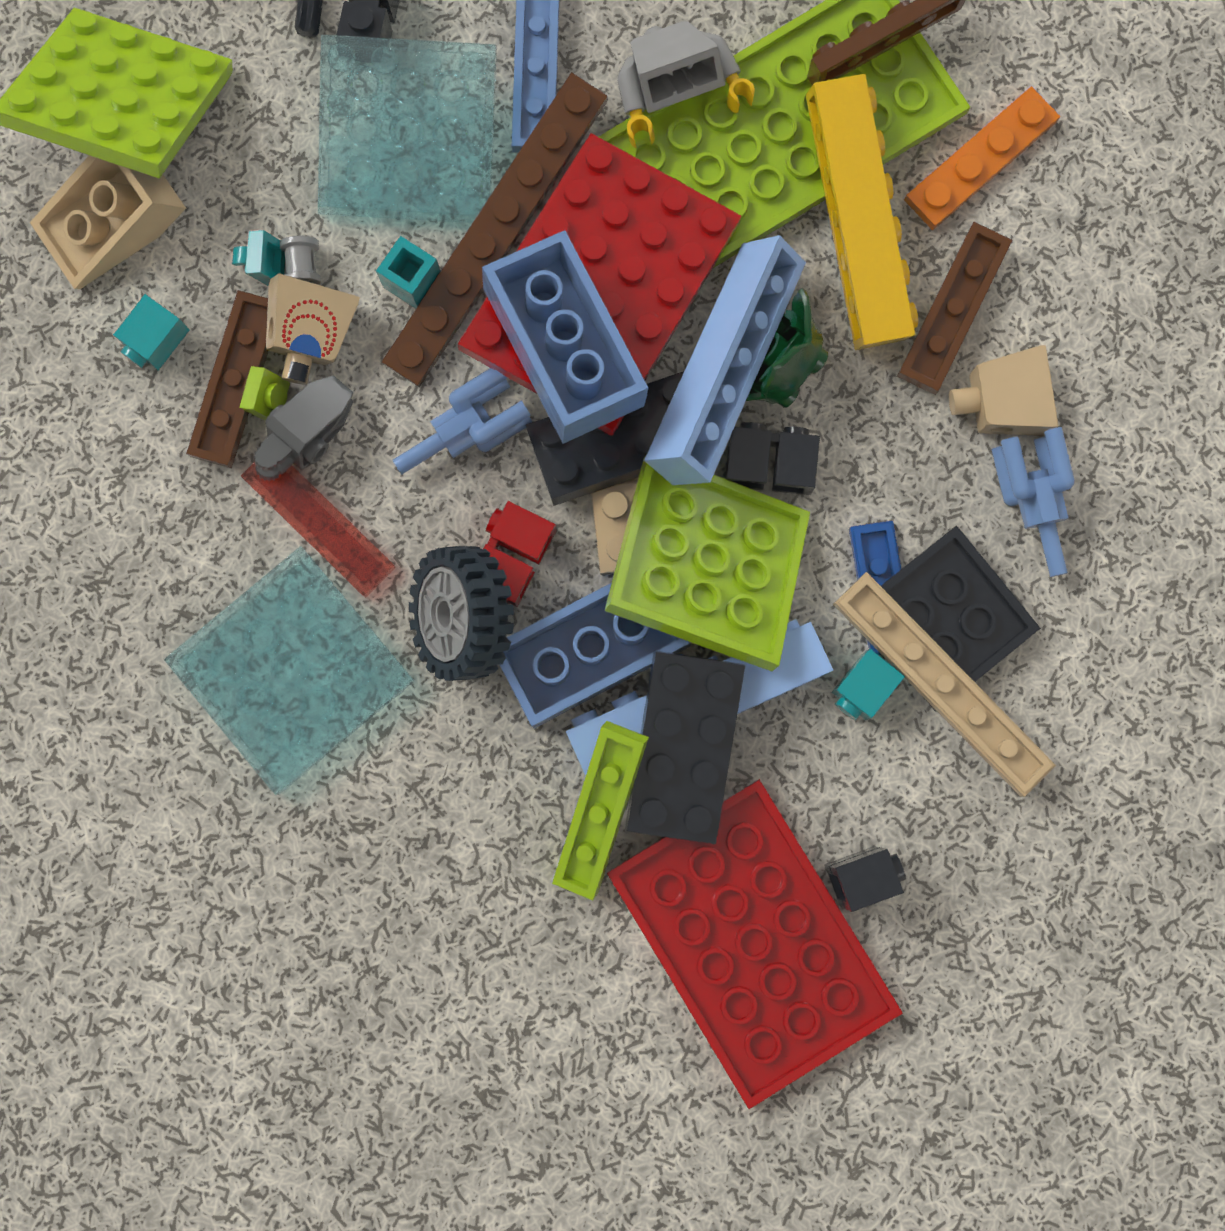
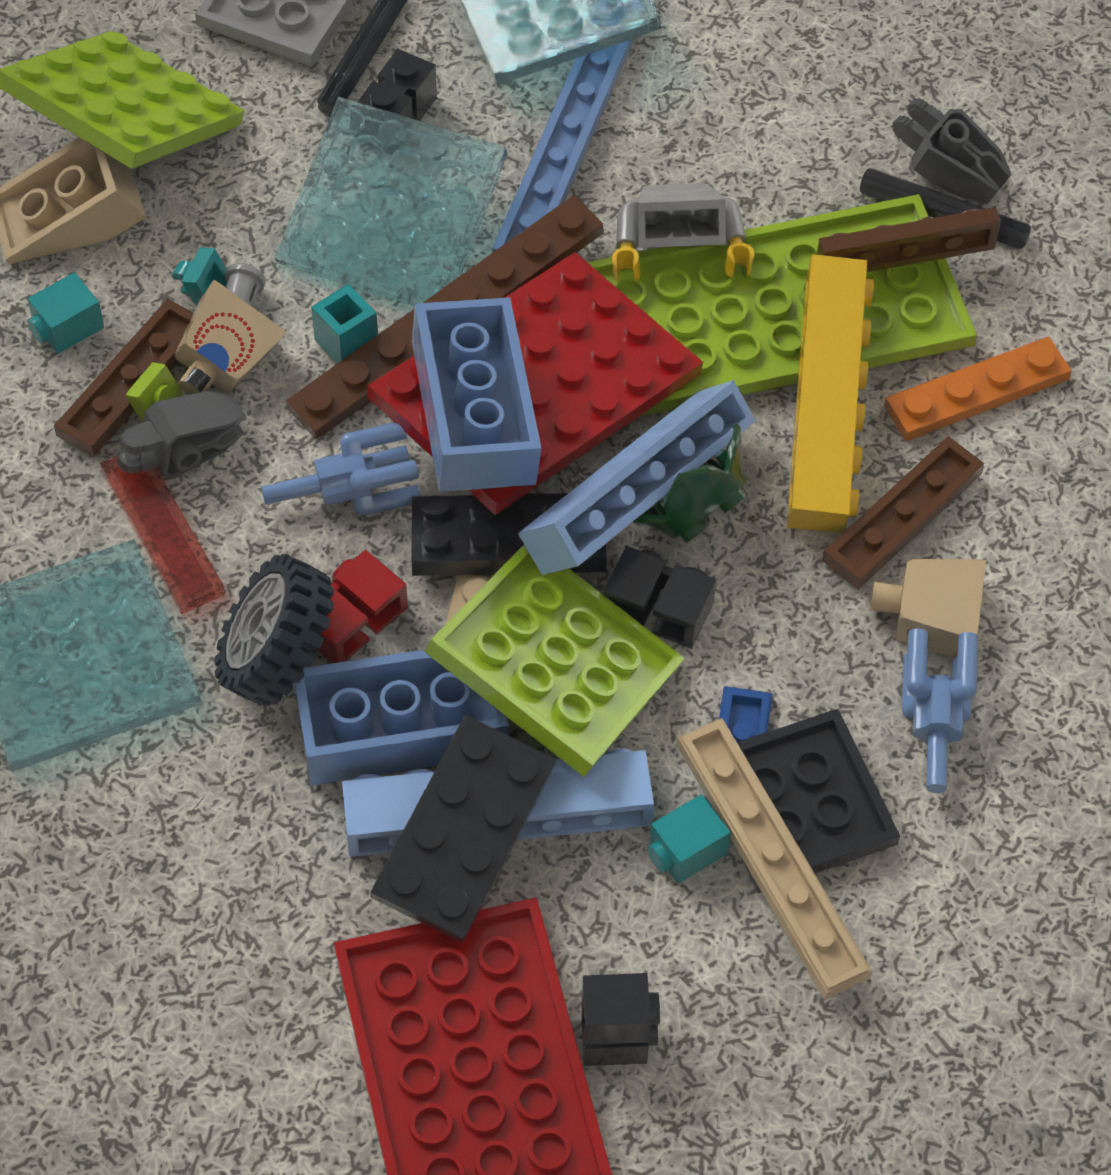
camera: 15 degrees right, 25 degrees down
lime plate [552,721,649,901] -> none

